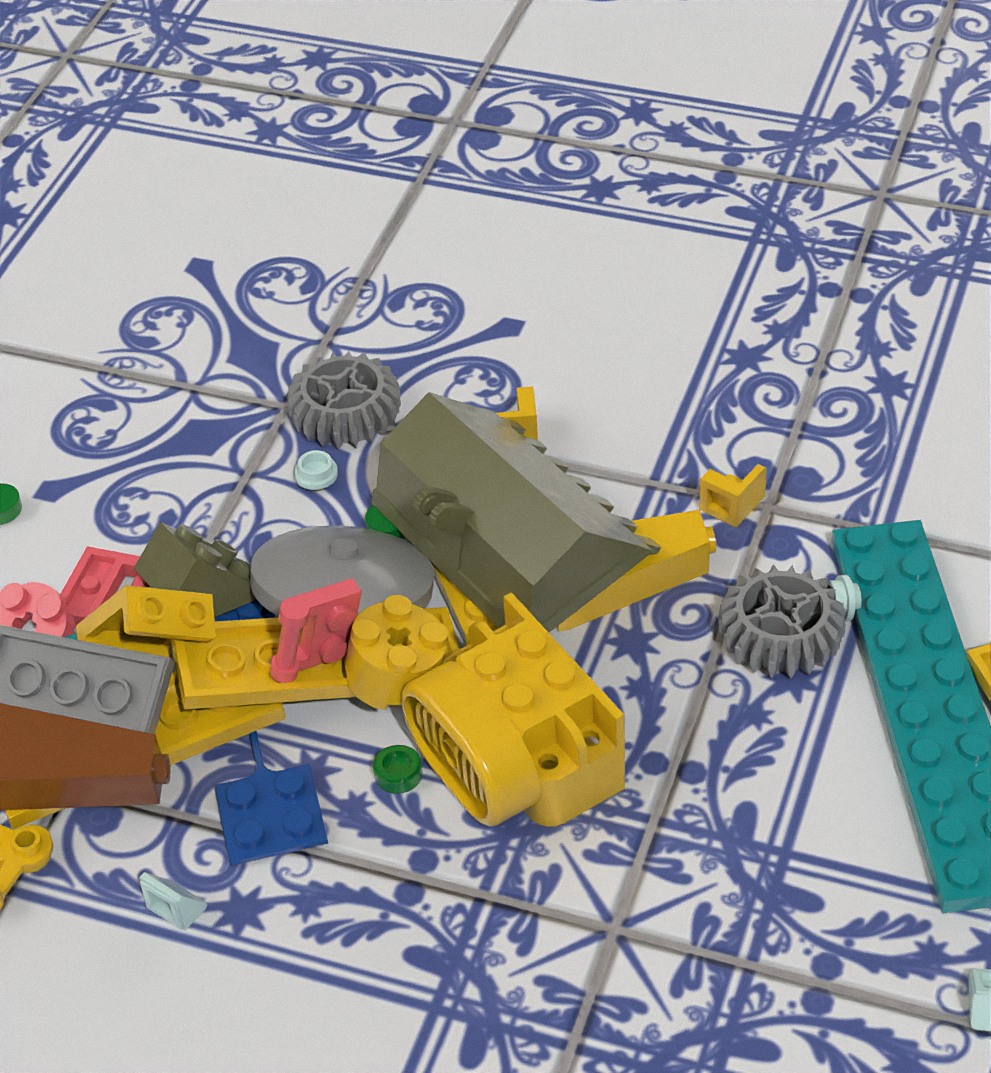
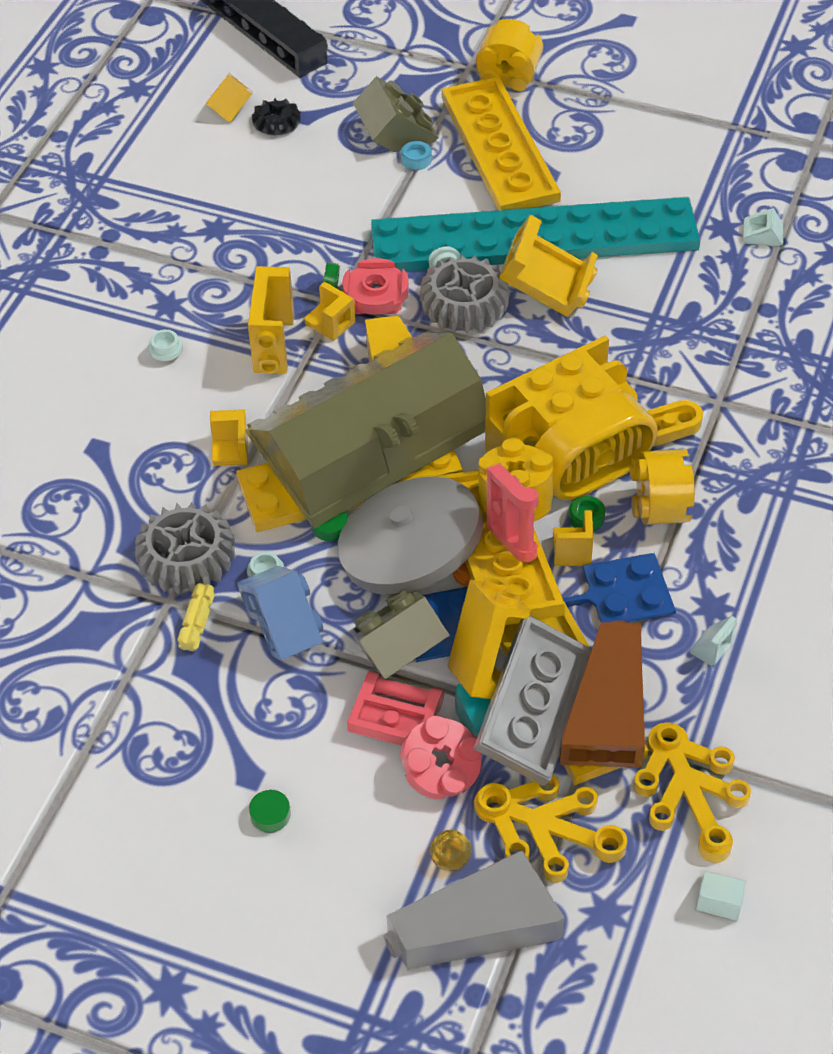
camera: 90 degrees left, 5 degrees up
none -> light aqua plate [148,329,183,361]
none -> light yellow axle [177,583,215,652]
none -> medium blue brick [237,566,324,660]
none -> yellow panel [248,266,295,374]
none -> green tile [323,262,340,288]
none -> coral plate [342,258,409,314]
none -> yellow panel [499,214,598,318]
none -> yellow panel [553,510,593,566]
none -> yellow brick [630,449,695,525]
none -> yellow plate [647,400,703,446]

